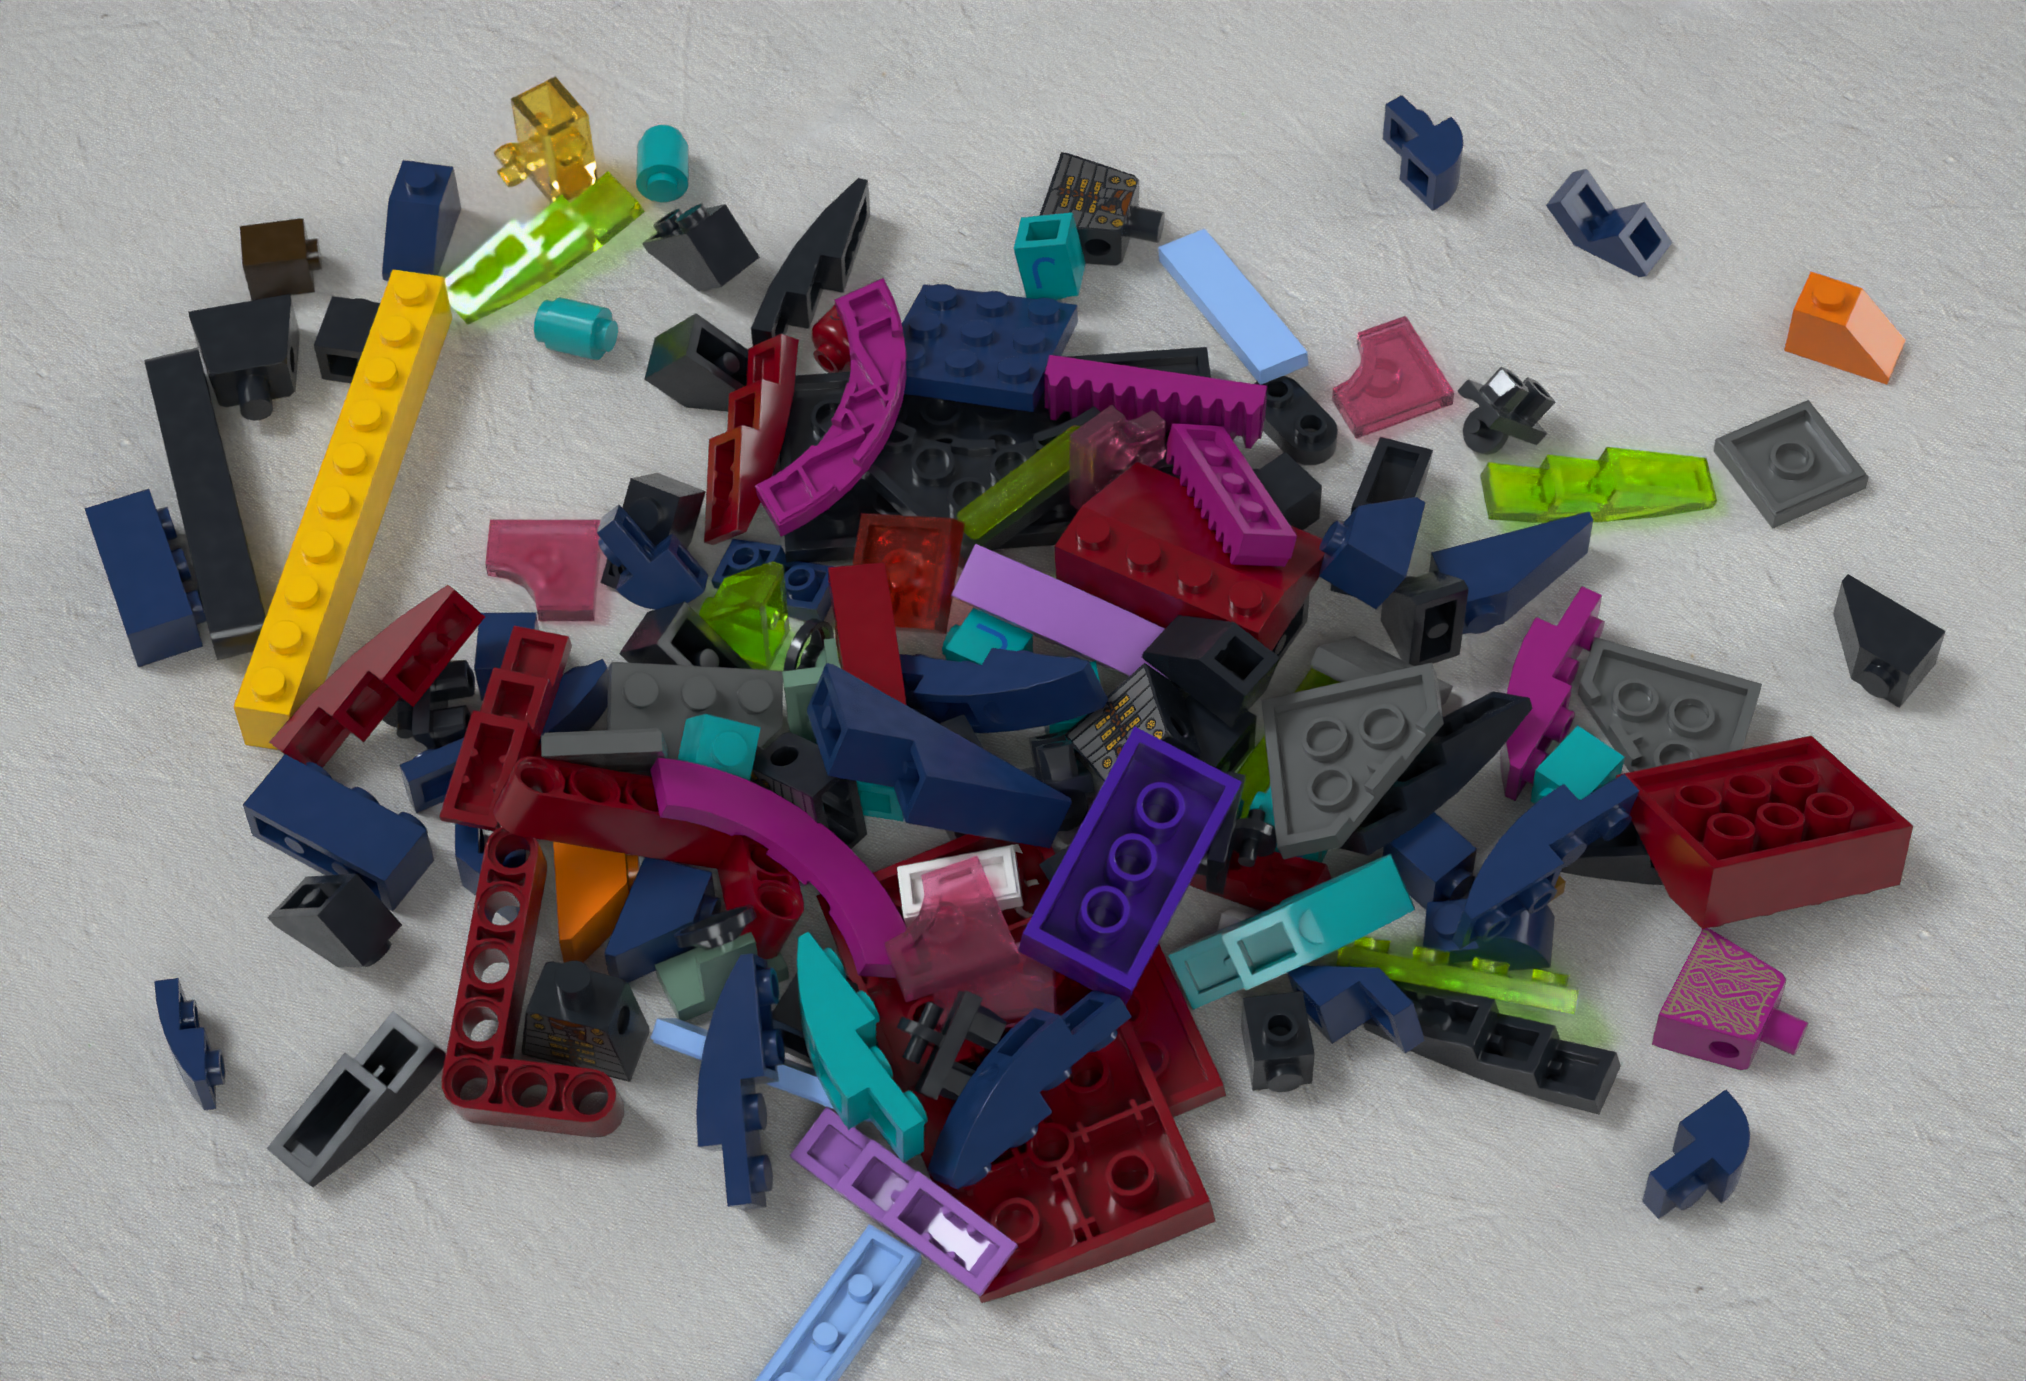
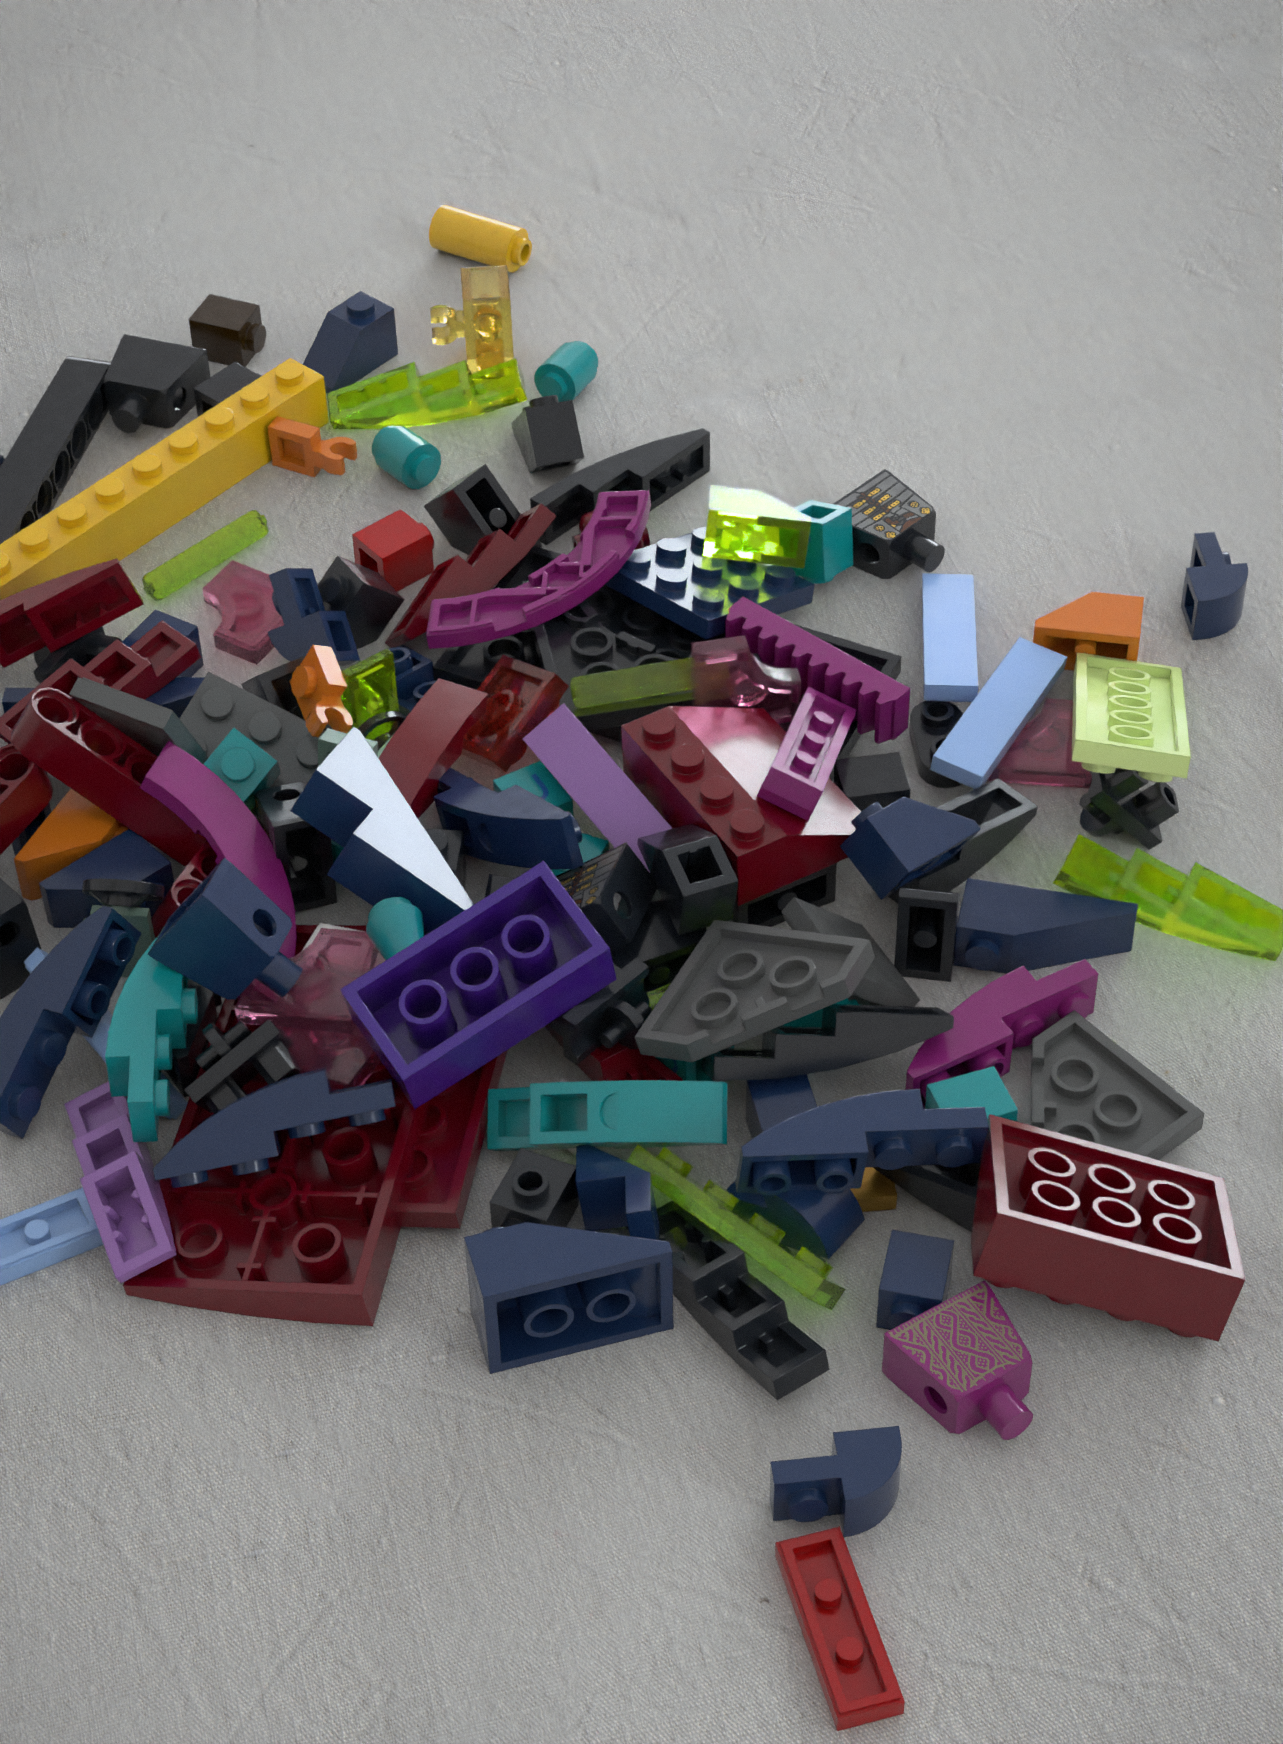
camera: 30 degrees right, 10 degrees down
none -> clear neon green axle [142,510,269,601]
none -> dark blue torso [148,858,303,1000]
none -> orange plate [268,416,357,477]
none -> orange plate [290,645,353,737]
none -> red brick [352,509,434,592]
none -> teal cone [366,897,424,961]
none -> yellow brick [429,205,532,272]
none -> dark blue slope [464,1222,674,1374]
none -> clear neon green slope [703,485,811,569]
none -> red tile [775,1526,905,1731]
none -> dark blue brick [876,1229,954,1330]
none -> light blue tile [930,637,1067,789]
none -> orange slope [1033,592,1144,671]
none -> yellowish green plate [1072,652,1191,782]

